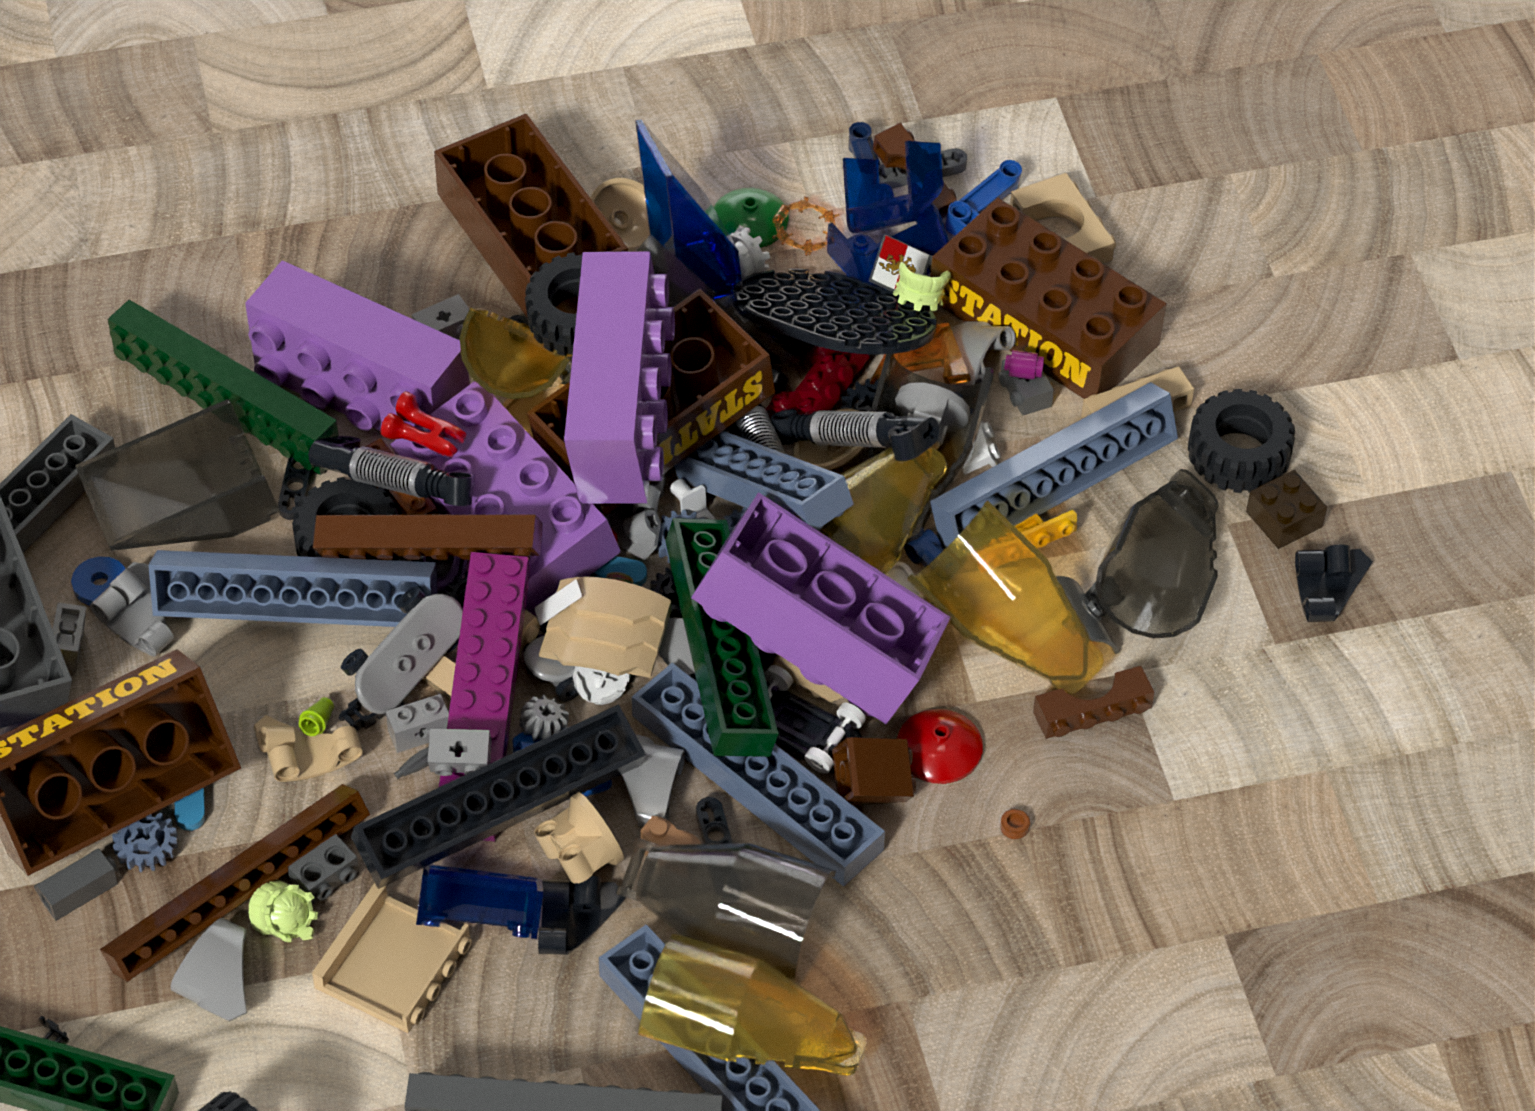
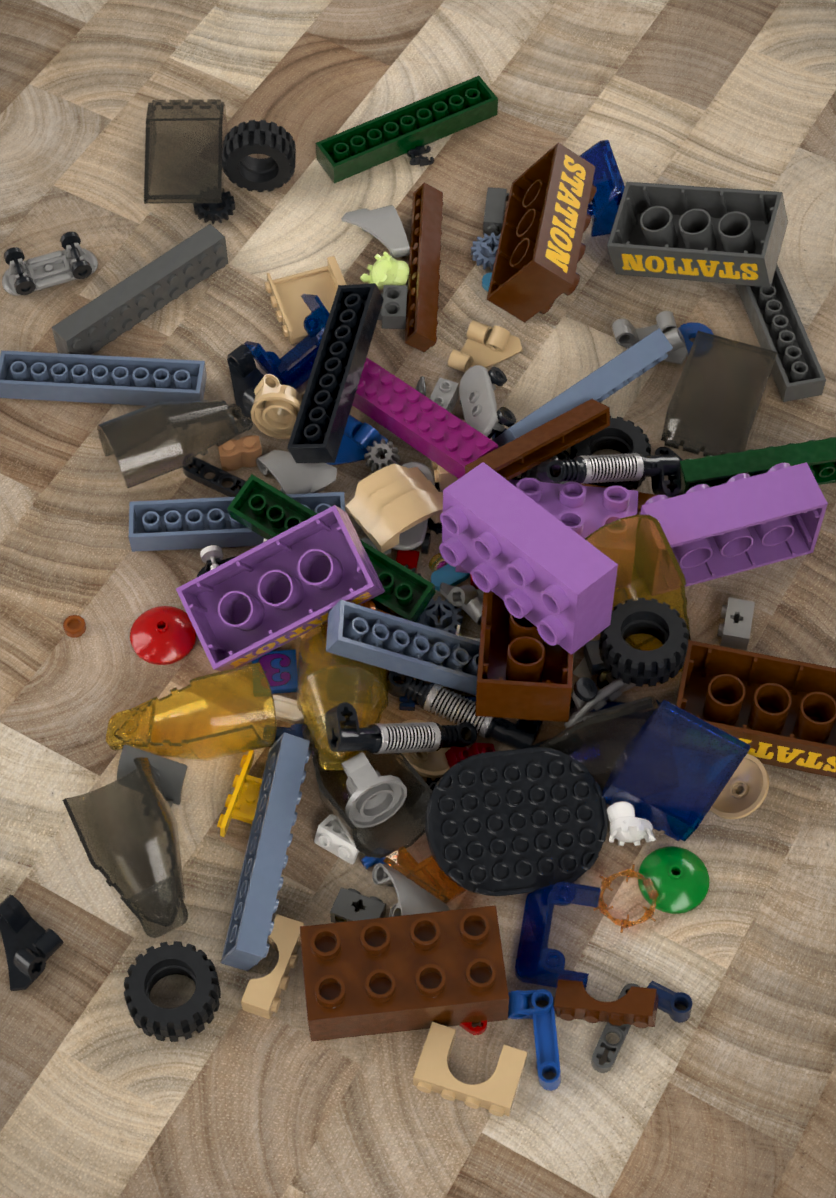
camera: 135 degrees right, 5 degrees up
light grey brick [52,603,86,672] -> none
lime cone [299,697,334,736] -> none
red piece [381,391,467,457] -> none
light grey brick [428,729,492,776] -> none
white sticker [535,580,582,625] -> none
clear yellow windscreen [638,933,867,1076] -> none
reddish brown slope [832,737,916,806] -> none
clear blue windscreen [843,141,944,234] -> none
flag [869,234,932,311] -> none
yellowish green hair [893,262,951,311] -> none
magenta brick [1004,350,1044,380] -> none
reddish brown arch [1033,666,1155,739] -> none
dark brown brick [1246,470,1327,549] -> none

